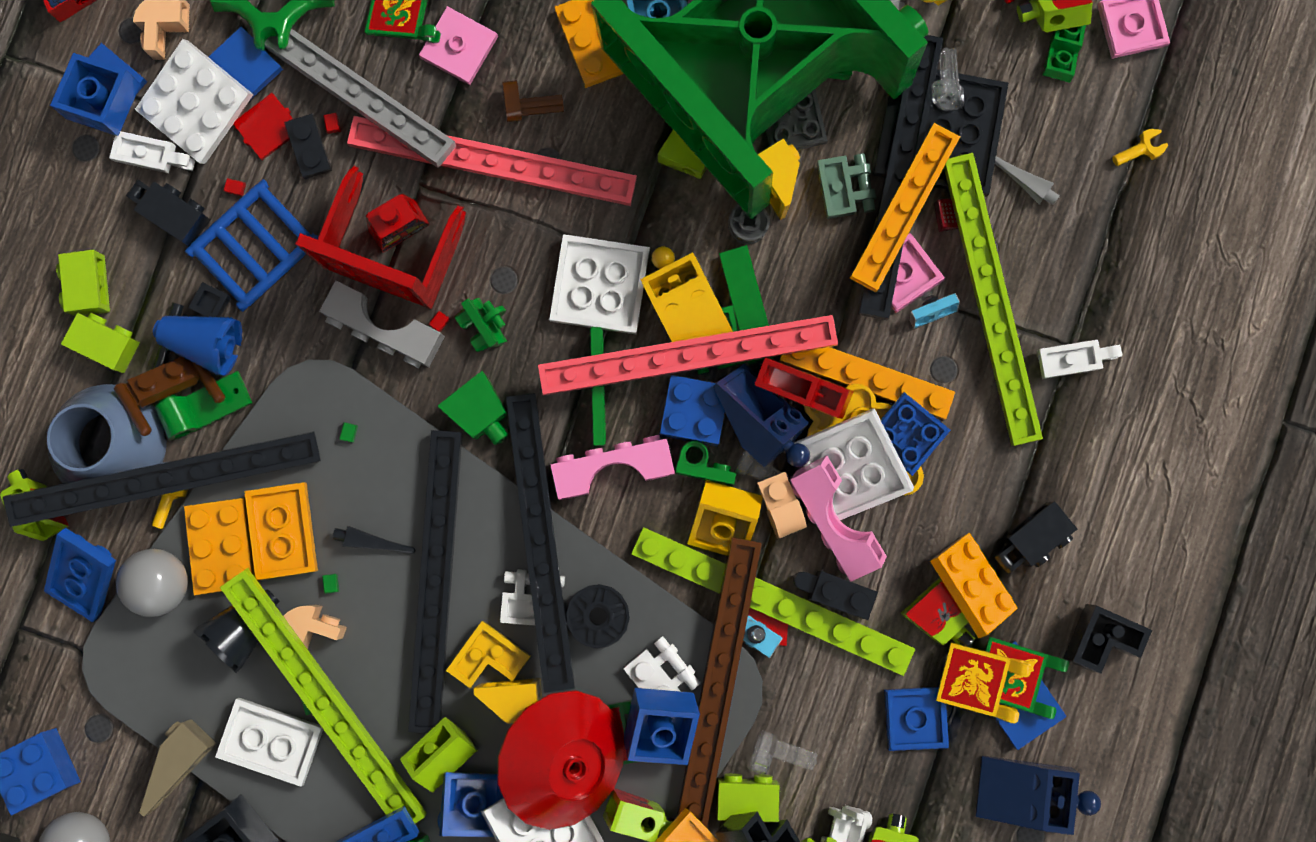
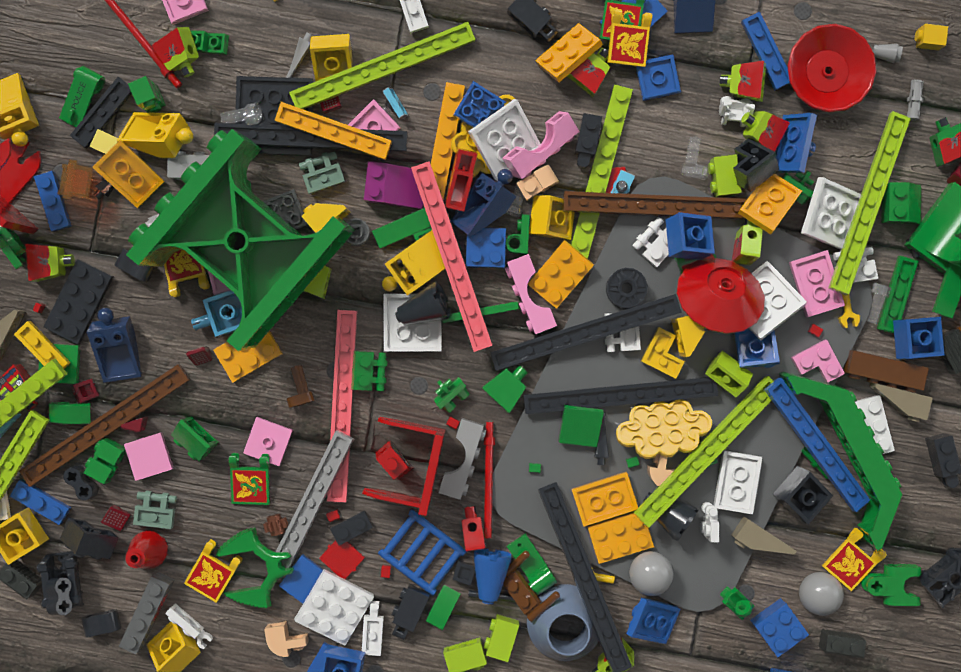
camera: 95 degrees left, 5 degrees up
none -> copper gear [263,513,288,536]
none -> yellow slope [310,34,353,82]
none -> green plate [351,351,388,391]
none -> magenta slope [364,161,423,209]
none -> black cone [395,282,452,325]
none -> green slope [426,585,461,631]
none -> red torso [462,506,486,551]
none -> red bar [484,422,495,538]
none -> light orange plate [528,240,594,309]
none -> green tile [558,405,604,447]
none -> yellow plate [616,399,712,459]
none -> white plate [700,502,719,542]
none -> green hips [720,586,754,620]

